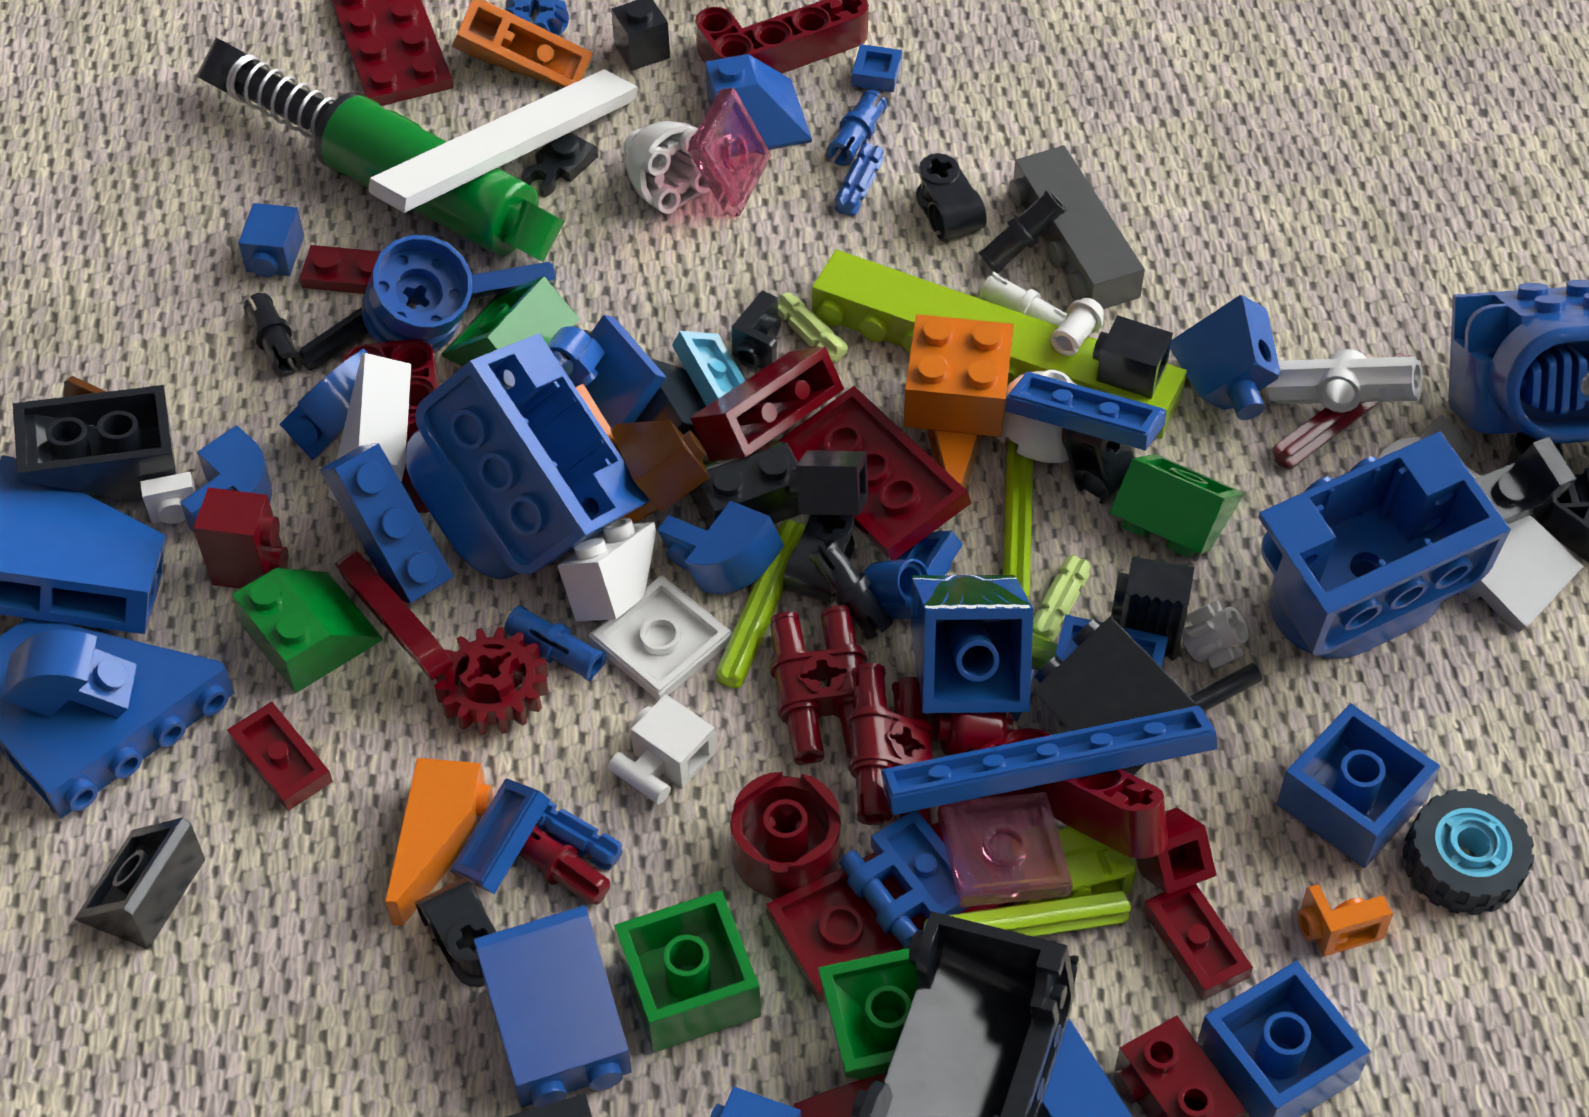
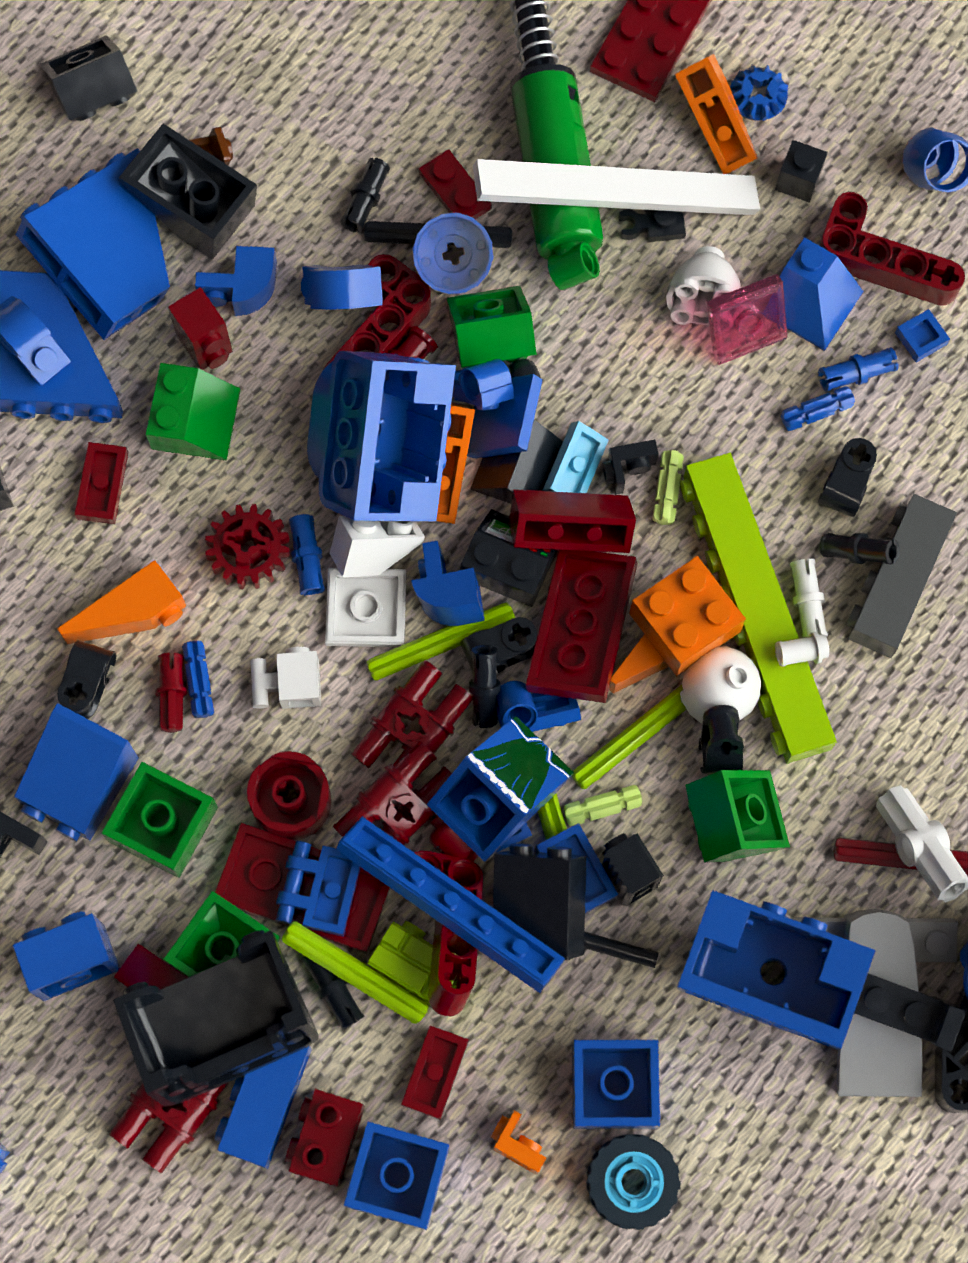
camera: 45 degrees right, 20 degrees up
white plate [140,472,197,524] -> none
blue brick [238,203,304,277] -> none
blue brick [319,443,454,603] -> none
white slope [328,352,411,501] -> none
dark red beam [334,549,454,681] -> none
blue tile [450,778,551,894] -> none
blue tile [470,262,556,299] -> none
reddish brown slope [610,420,710,513] -> none
black brick [790,451,869,515] -> none
clear pink tile [937,792,1073,908] -> none
blue tile [1006,372,1166,451] -> none
black brick [1092,315,1173,399] -> none
dark red brick [1136,807,1217,894] -> none
blue torso [1170,294,1281,420] -> none
white gear [1183,601,1248,669] -> none

